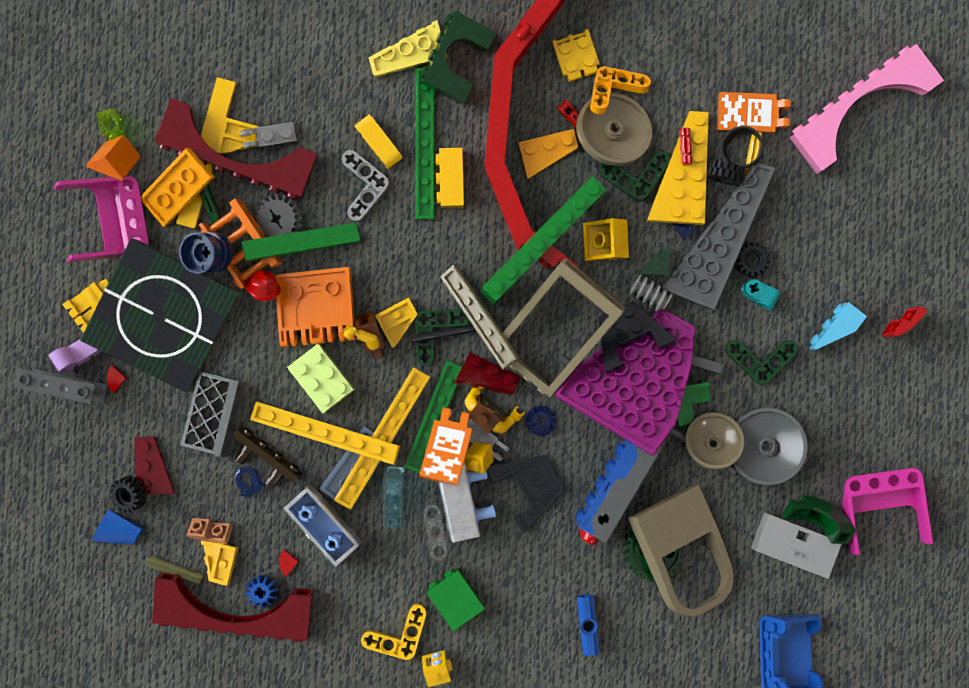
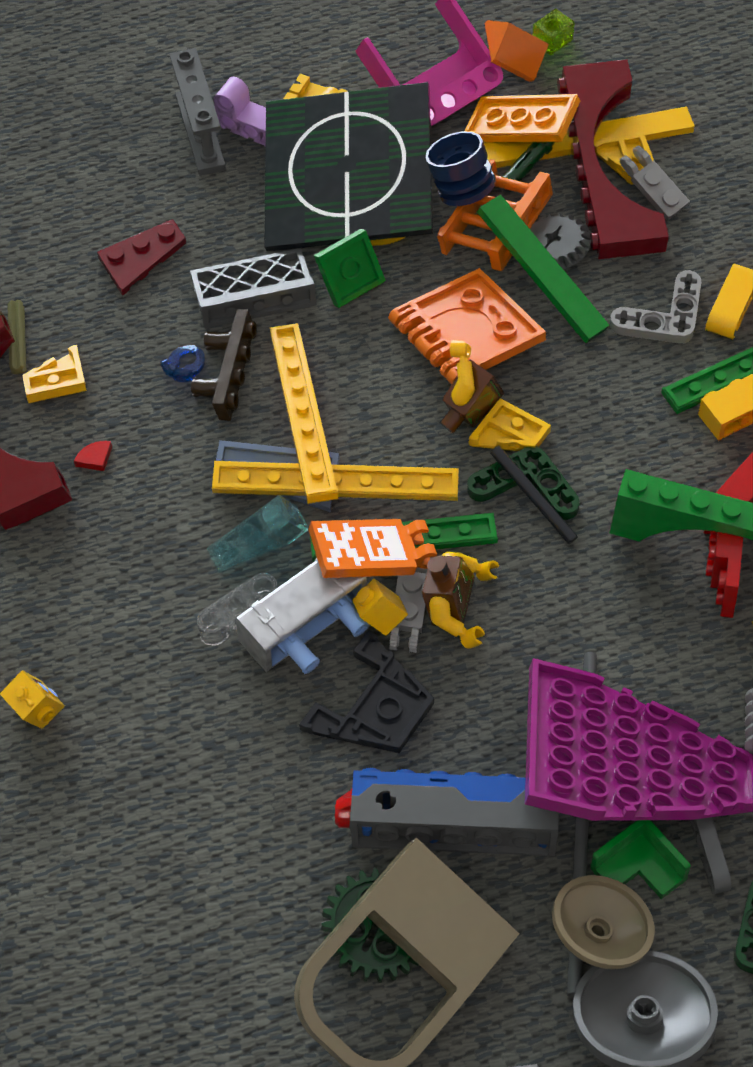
camera: 70 degrees right, 30 degrees down
blue slope [93,509,145,544] -> none
red tile [107,365,128,393] -> none
black tyre [109,475,148,513] -> none
nougat slope [187,518,233,544] -> none
red piece [244,270,281,301] -> none
blue gear [245,575,279,608] -> none
light blue piece [283,484,362,567] -> none
yellowish green brick [287,344,356,413] -> none
yellow beam [361,604,426,660] -> none
green brick [426,568,485,631] -> none
tile [440,265,519,369] -> none
dark red wing [454,352,521,395] -> none
dark tan window [503,258,626,397] -> none
clear blue gear [525,406,556,436] -> none
blue piece [577,594,600,656] -> none
black wing [598,301,675,374] -> none
none -> green tile [313,229,386,308]

